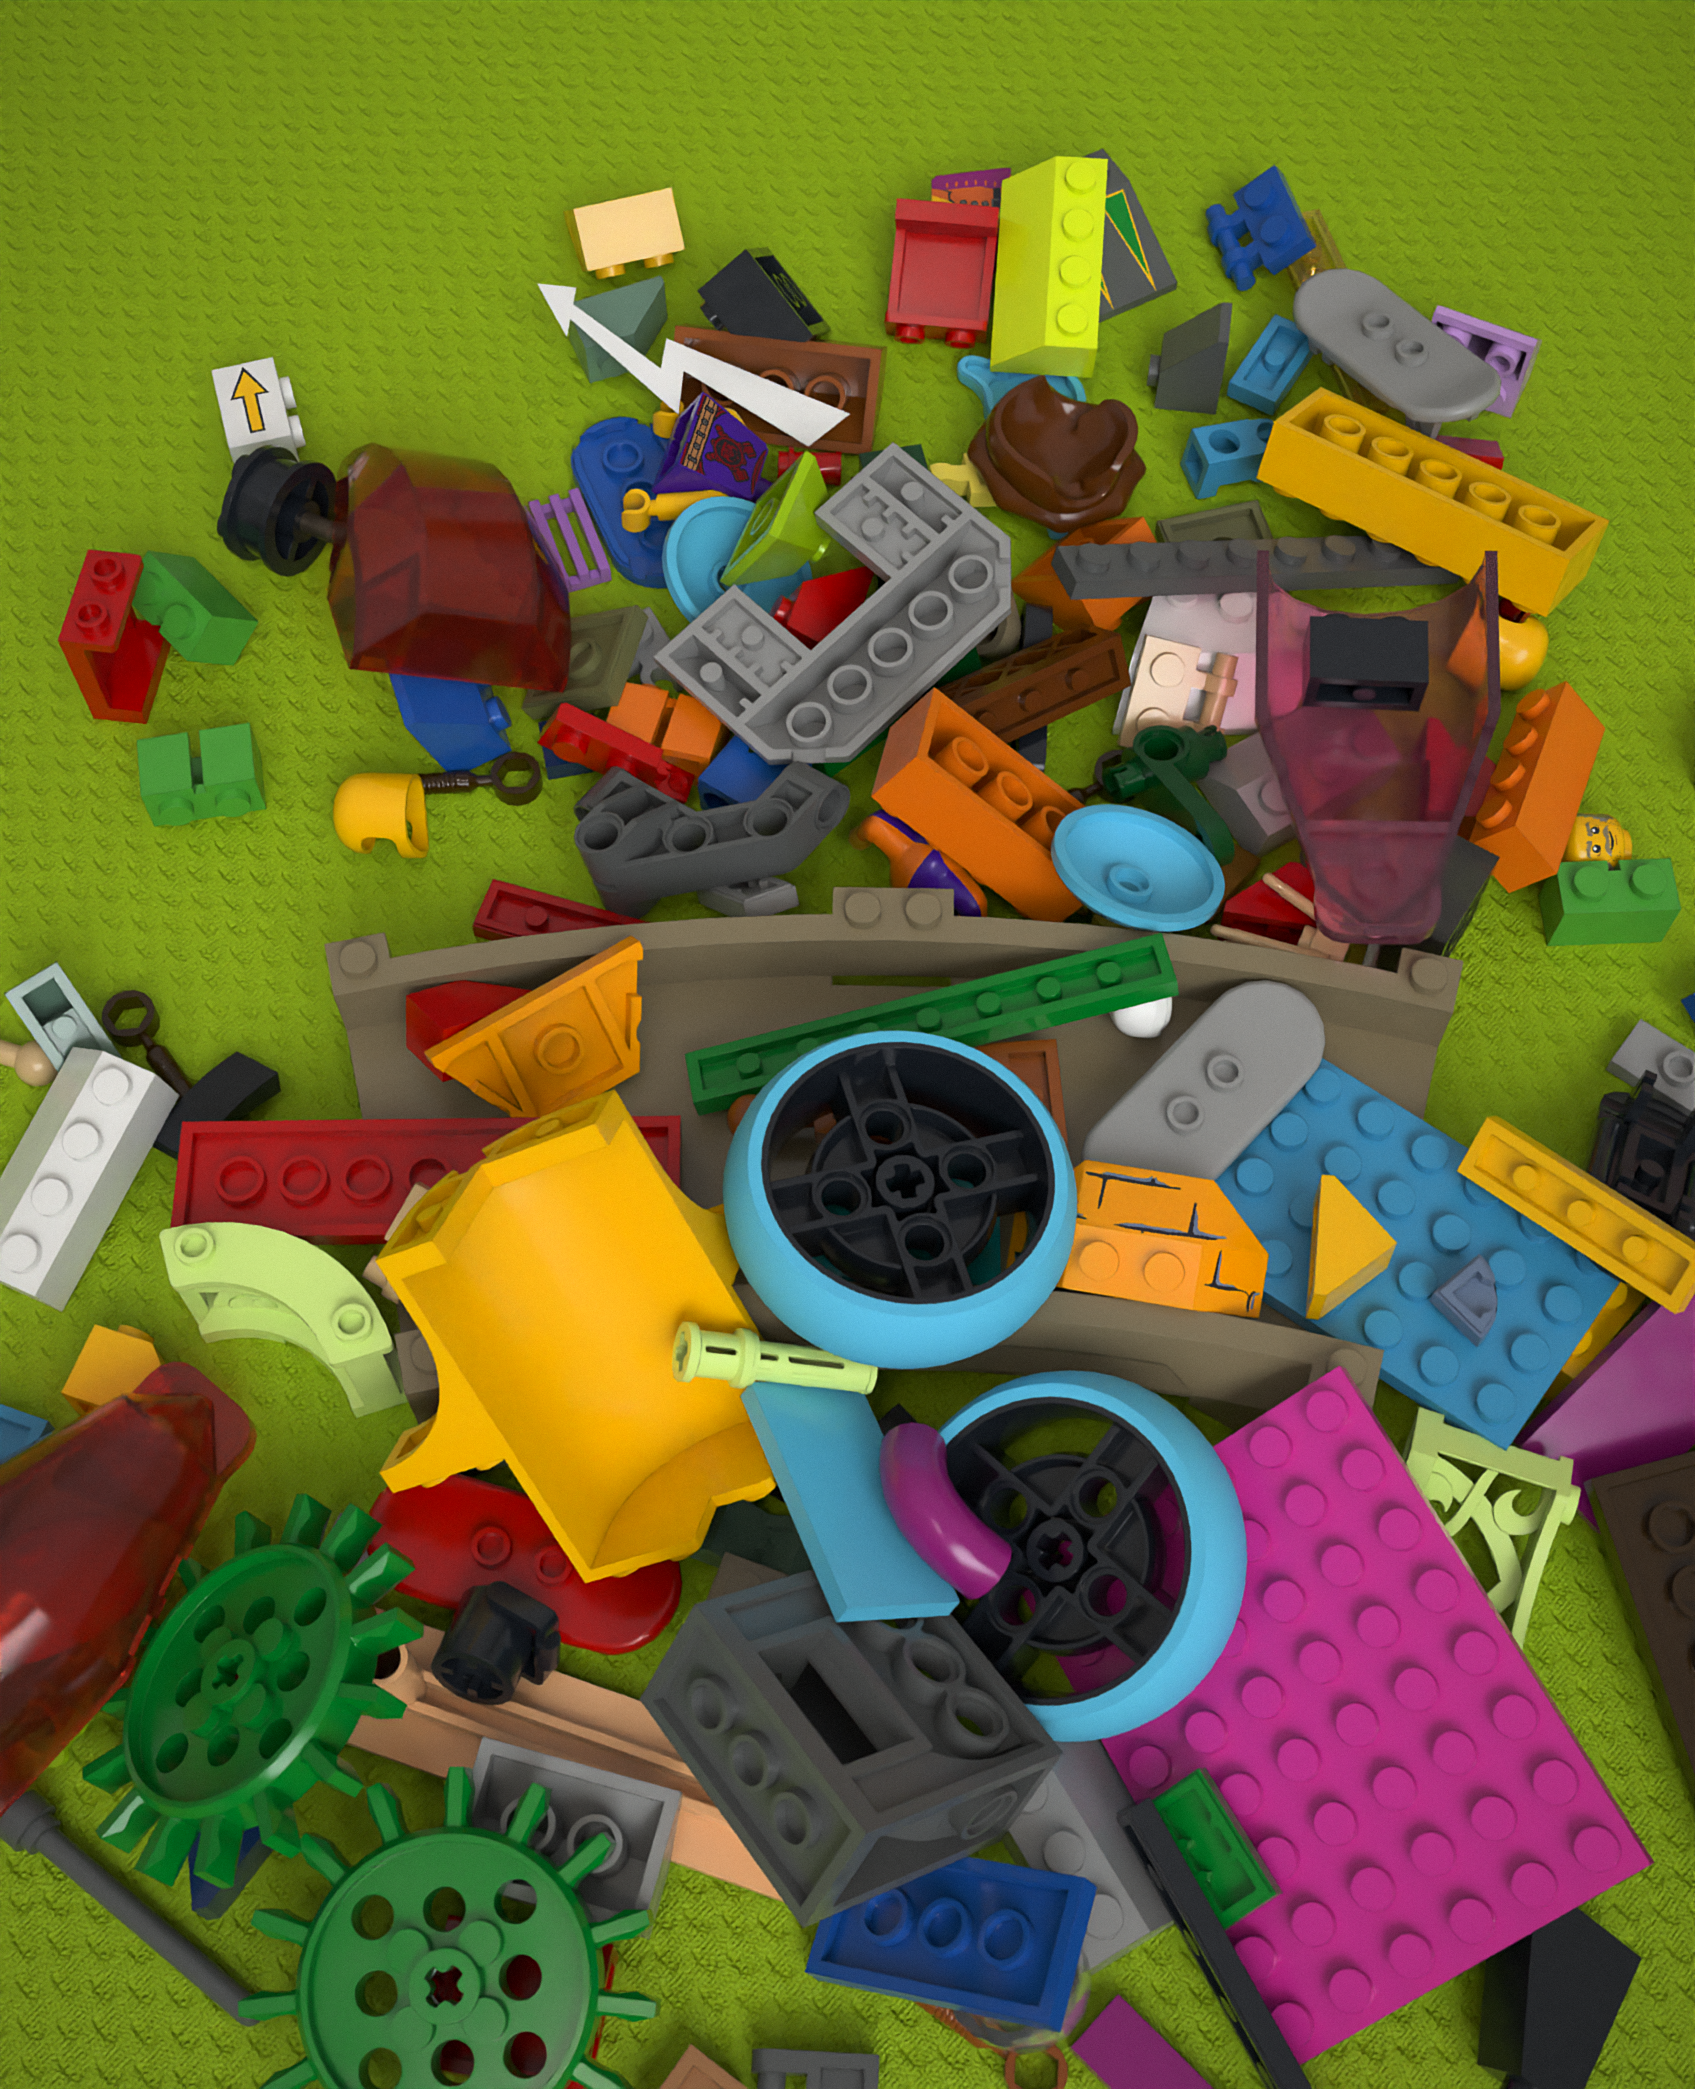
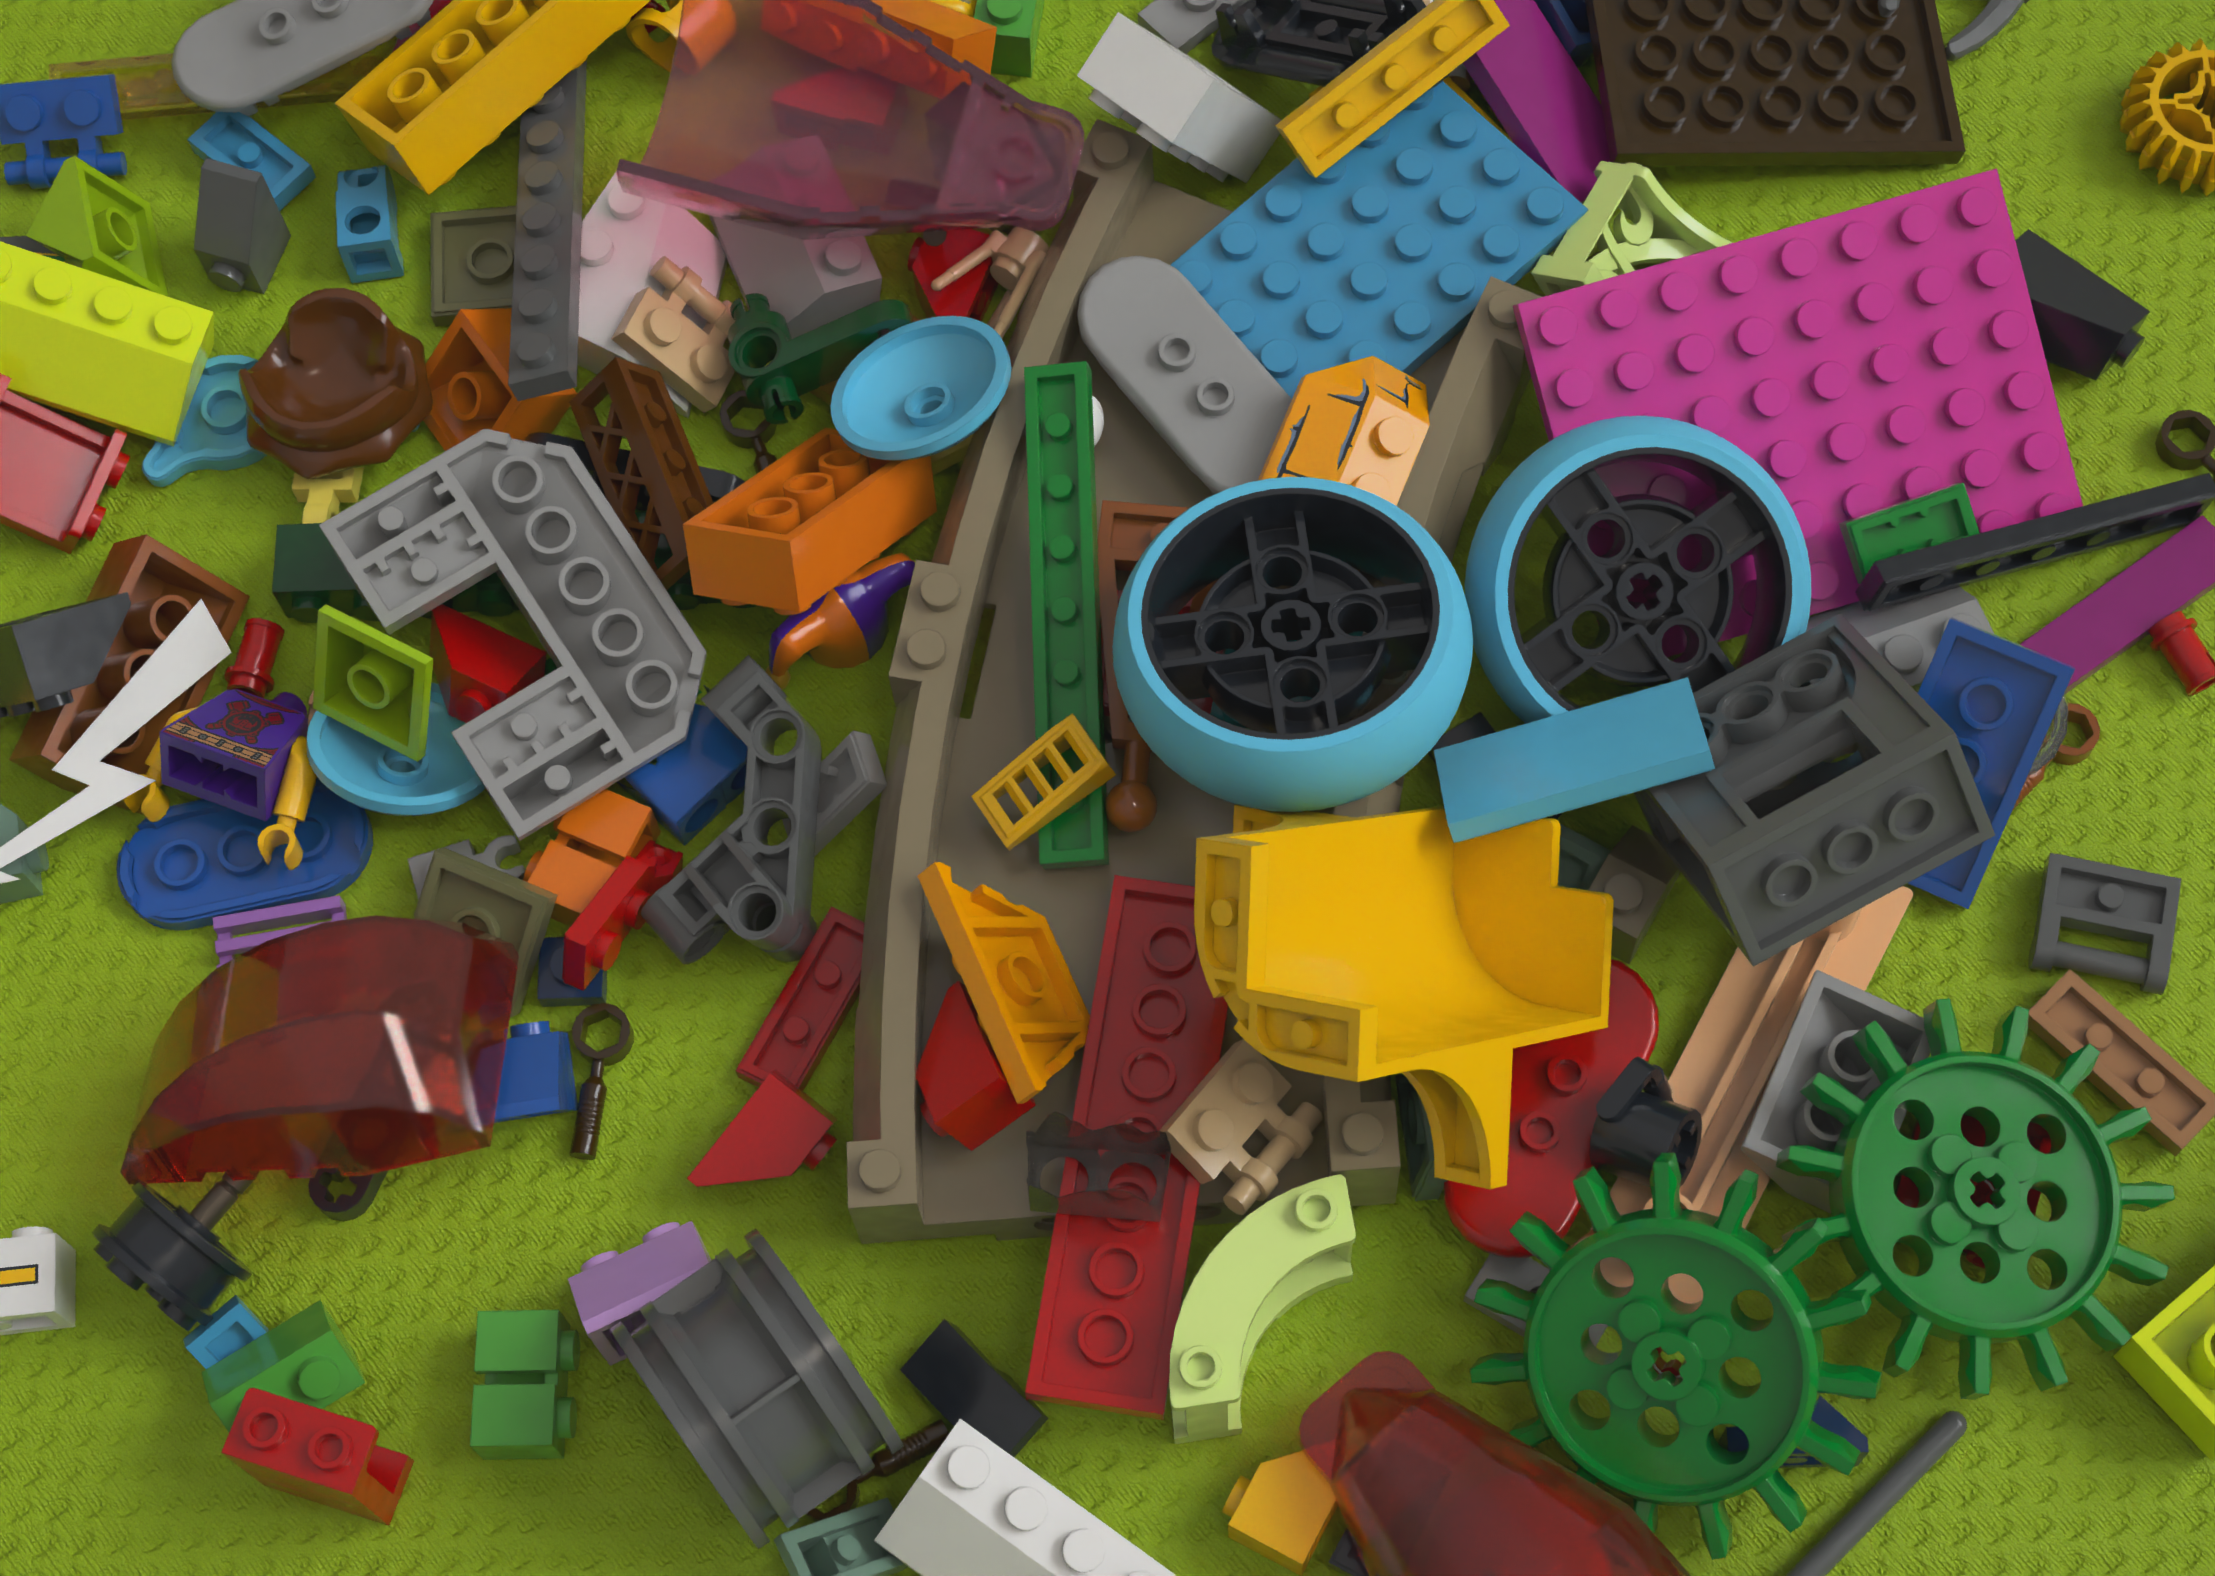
camera: 75 degrees left, 5 degrees up
yellow helmet [333,772,429,858] -> none
yellowish green pin [672,1321,878,1395] -> none
magenta cylinder [879,1422,1012,1600] -> none
black brick [1302,613,1429,712] -> none
yellow slope [1305,1174,1397,1320] -> none
sand blue tile [1430,1254,1498,1347] -> none
none -> lime slope [26,155,168,297]
none -> dark azure plate [183,1295,269,1369]
none -> lavender slope [568,1221,711,1366]
none -> dark grey wheel [610,1228,904,1550]
none -> red slope [687,1070,837,1187]
none -> yellow slope [971,713,1117,851]
none -> clear smoke piece [1026,1111,1171,1222]
none -> white brick [1077,12,1281,183]

